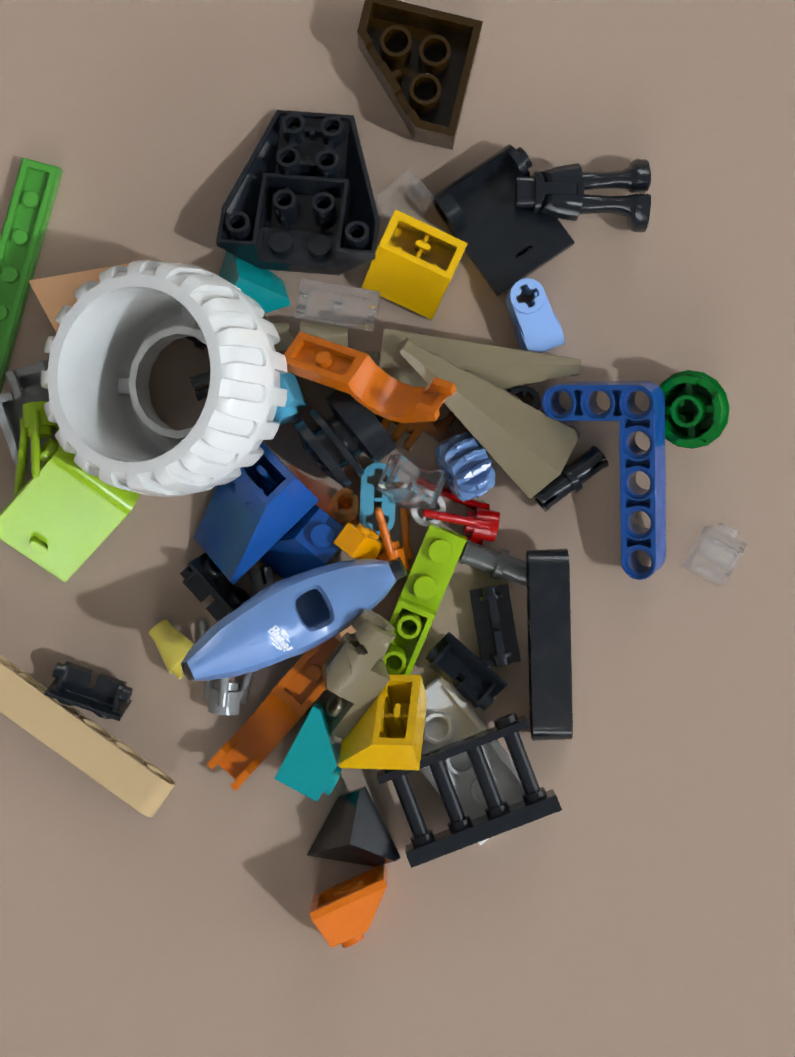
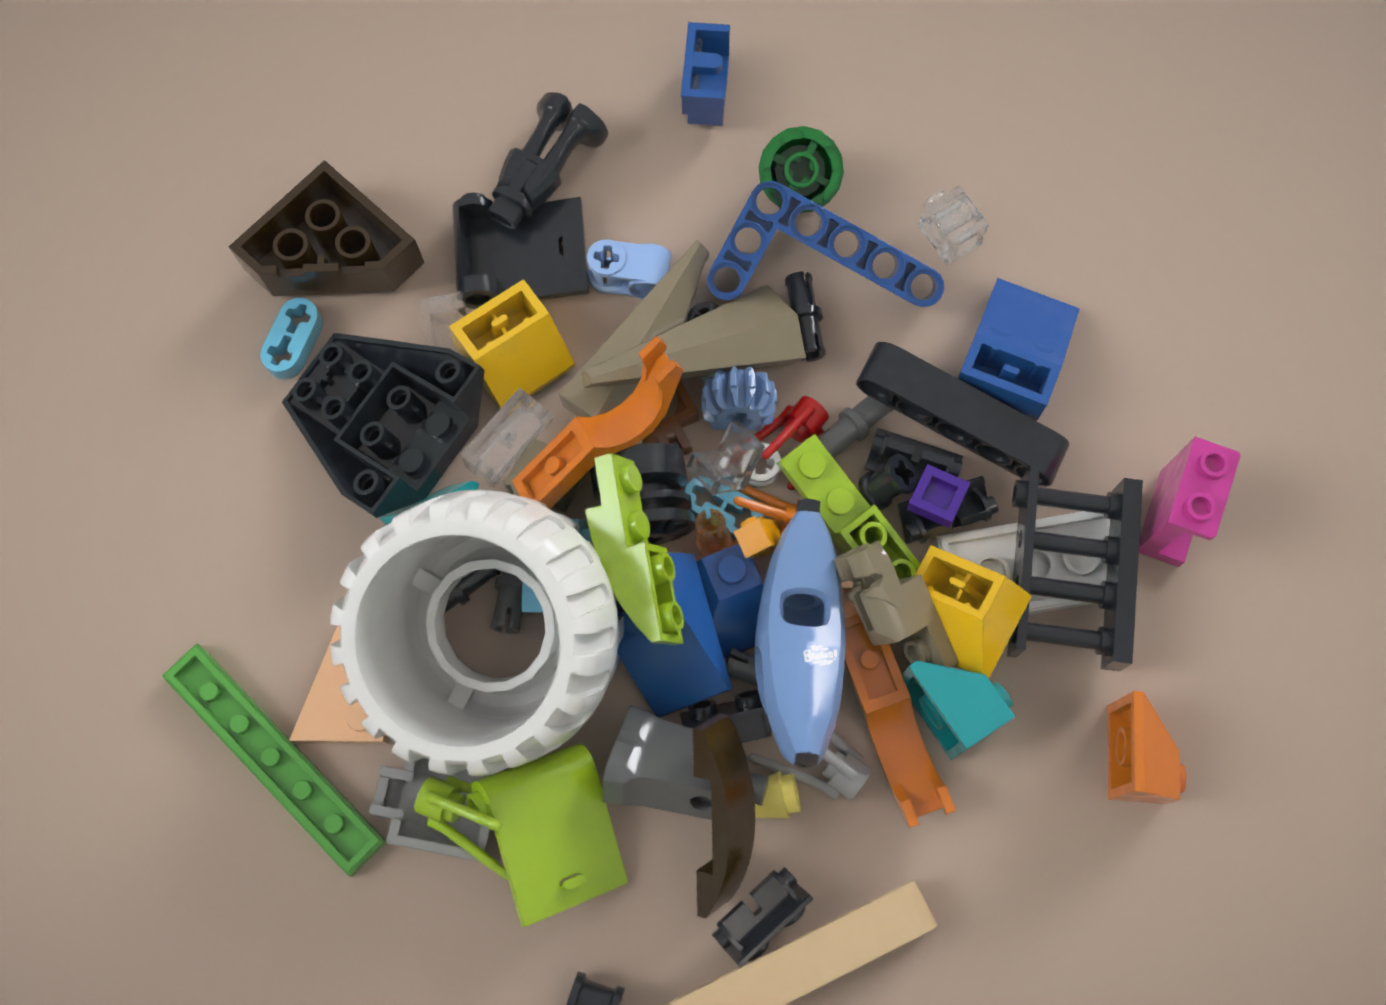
camera: 55 degrees left, 15 degrees down
black slope [307,786,401,867] -> none
none -> medium azure beam [260,298,323,380]
none -> lime slope [585,453,684,646]
none -> dark grey piece [603,705,769,820]
none -> blue window [681,22,730,126]
none -> dark brown slope [693,713,755,919]
none -> black bush [858,454,919,510]
none -> dark purple plate [907,464,970,529]
none -> blue slope [957,278,1080,421]
none -> dark pink panel [1139,436,1240,567]

